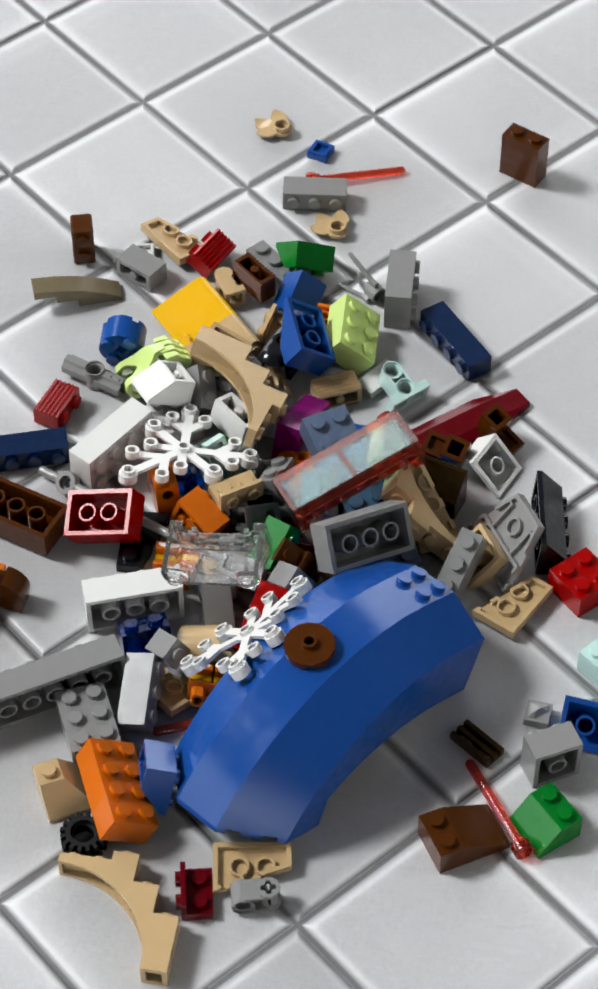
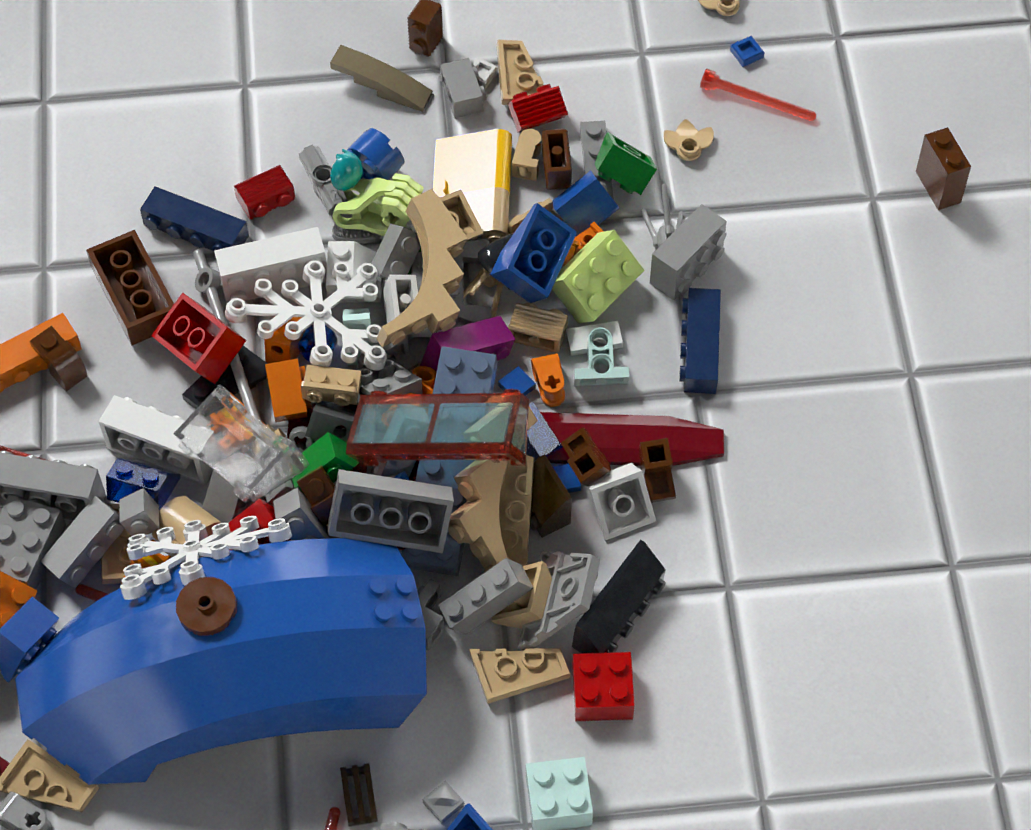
camera: 35 degrees right, 10 degrees up
white slope [131,360,196,408] -> none
light grey brick [283,176,347,211] -> none
none -> teal hair [330,149,363,191]
none -> orange piece [531,353,565,407]

